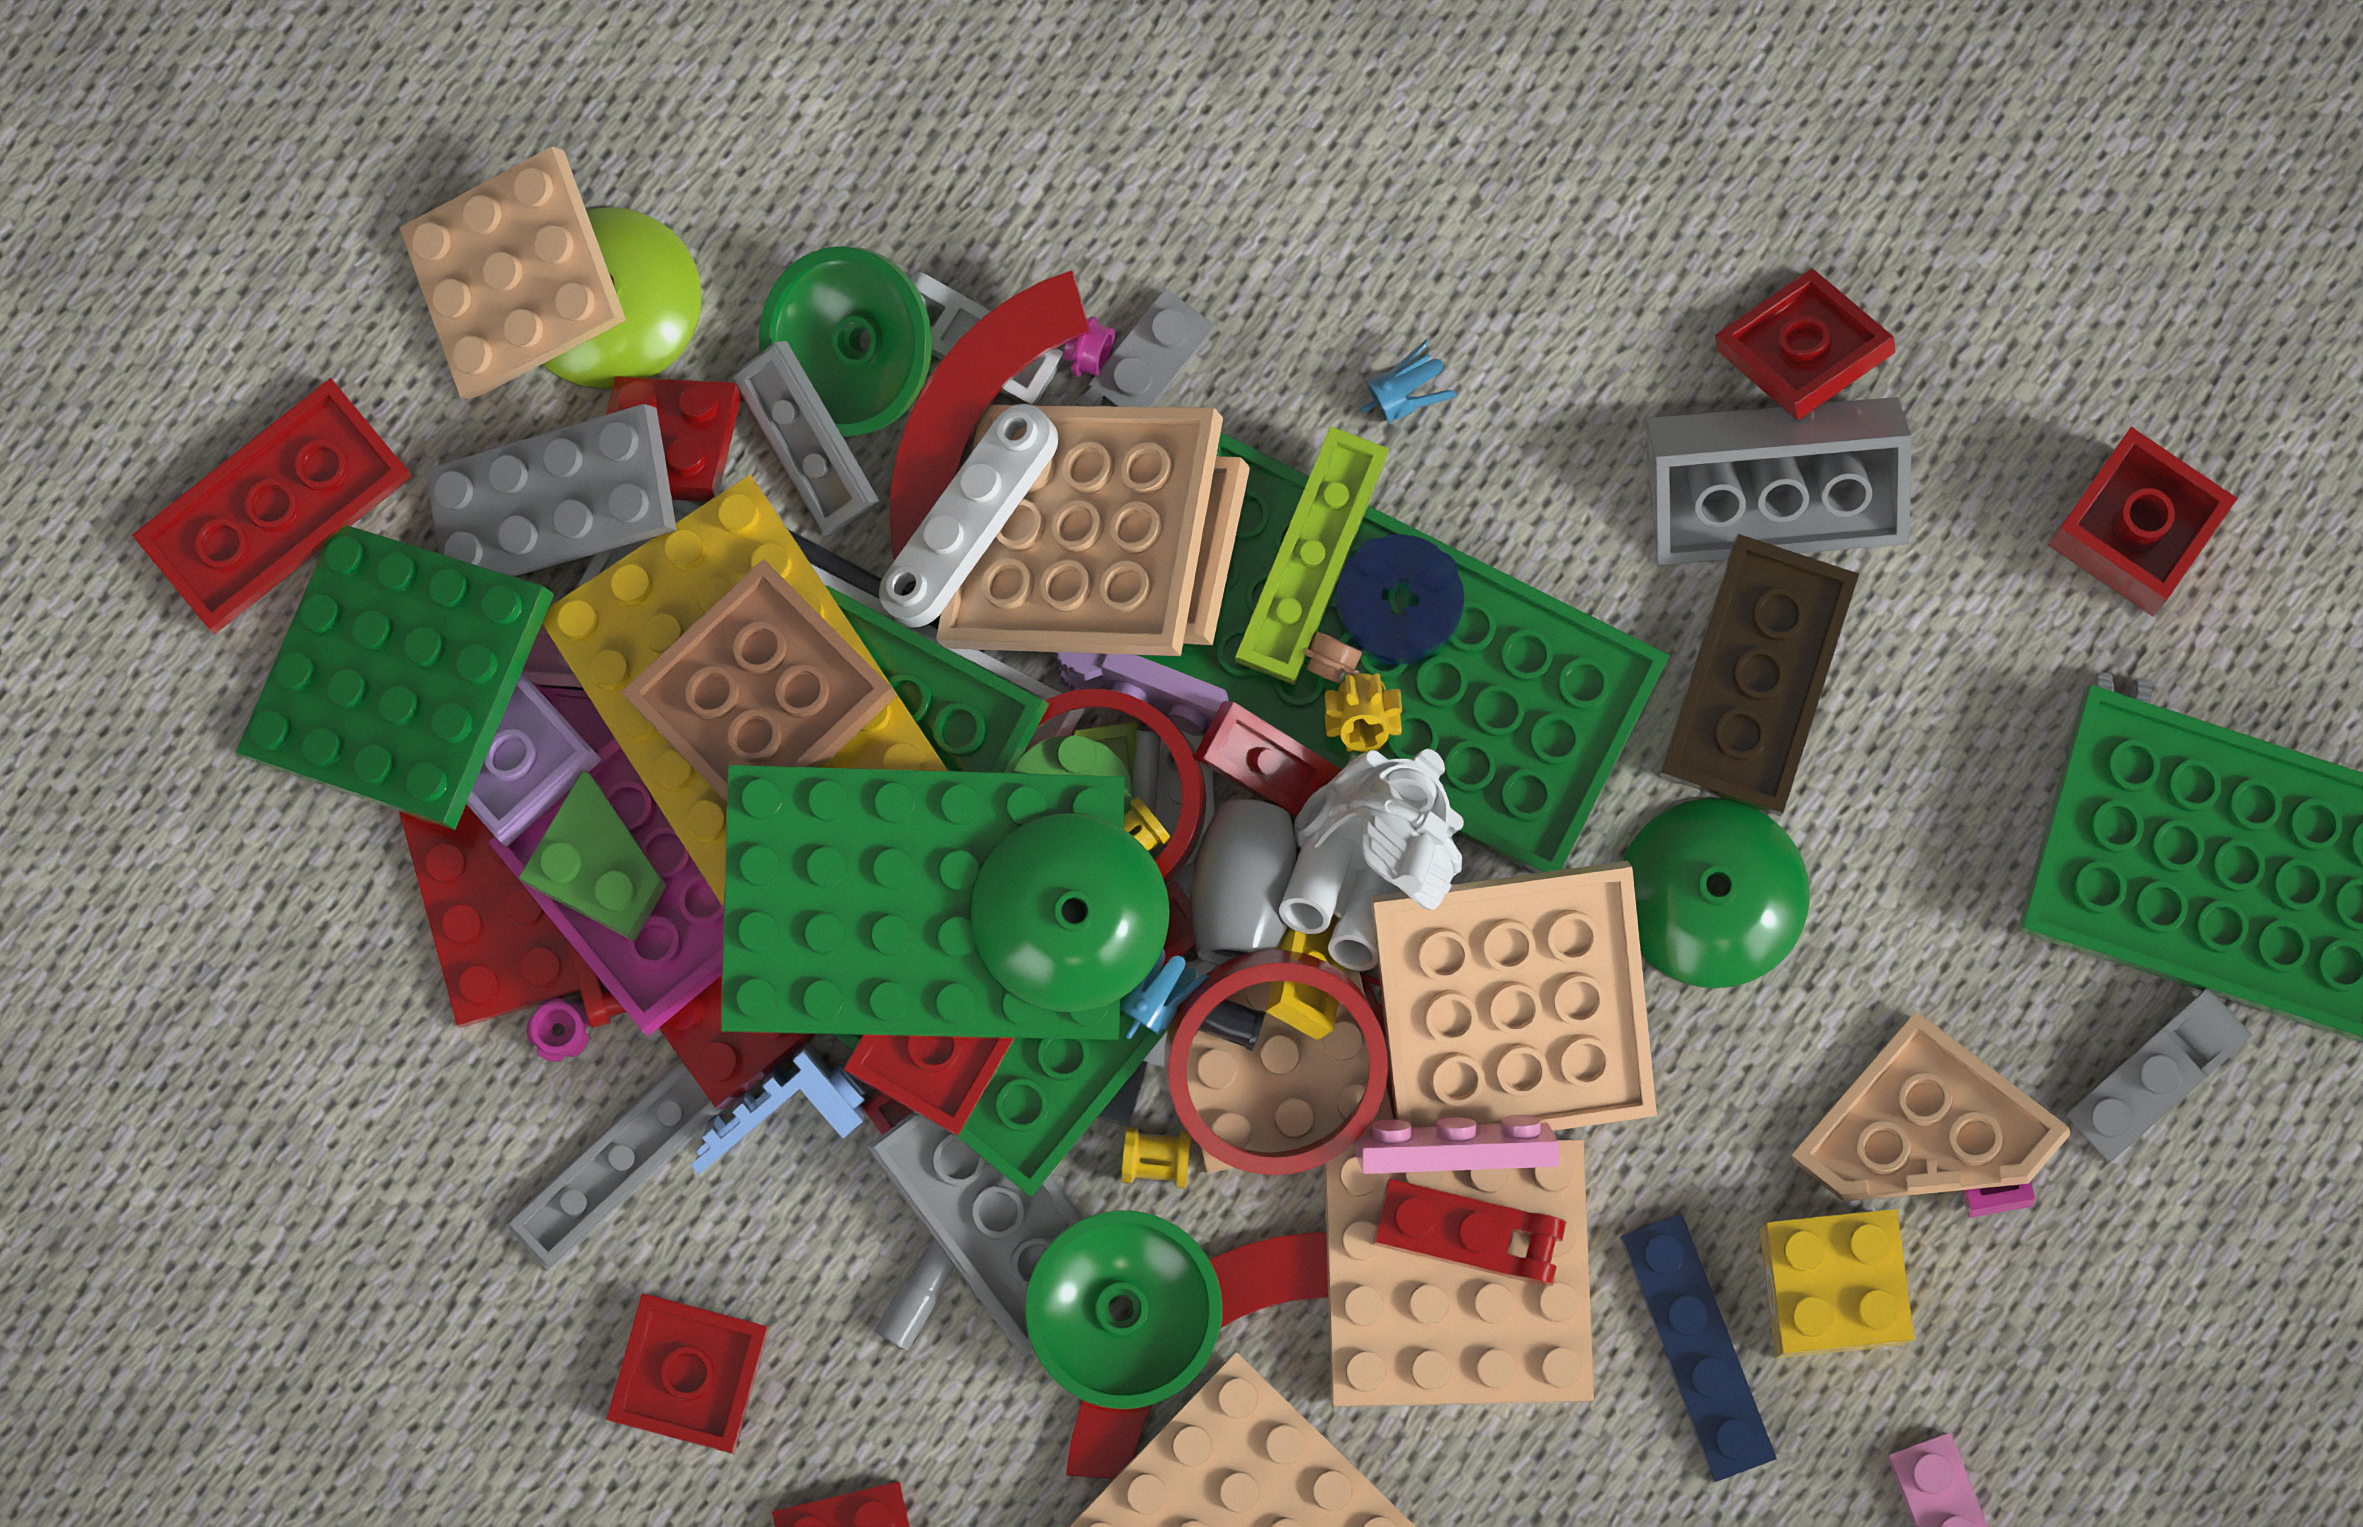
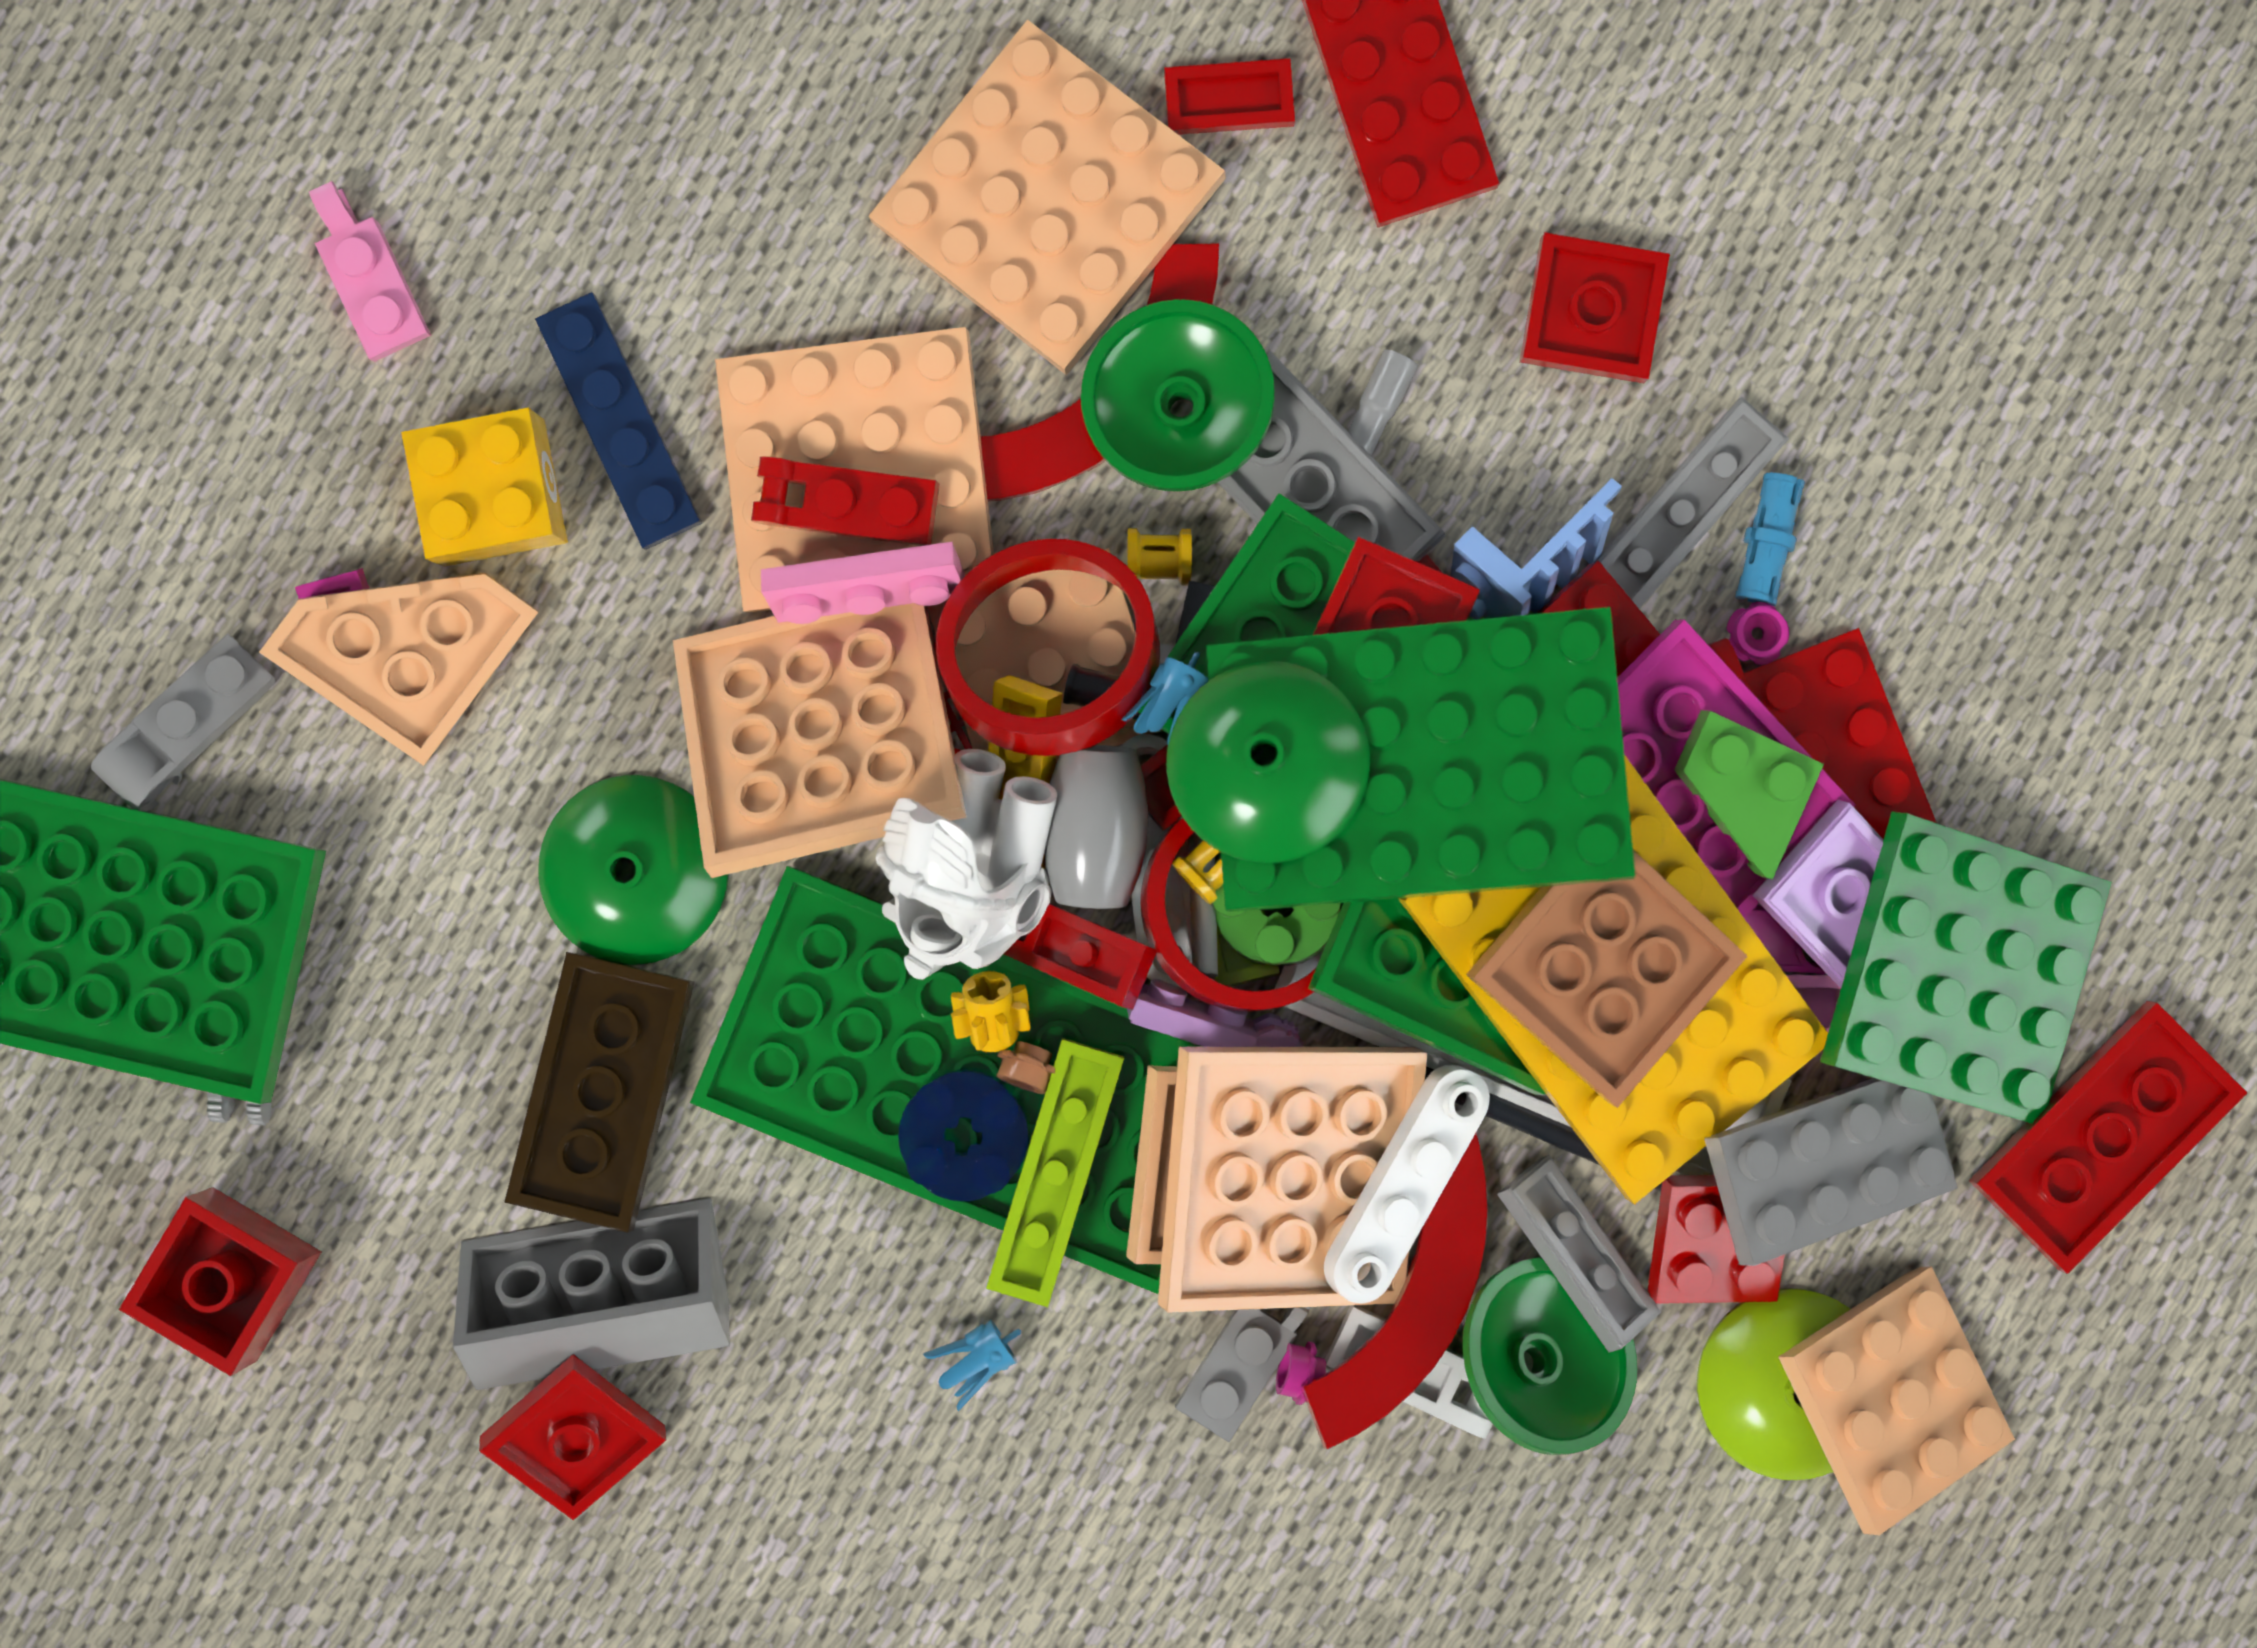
camera: 175 degrees right, 10 degrees up
none -> dark azure pin [1735,472,1805,606]

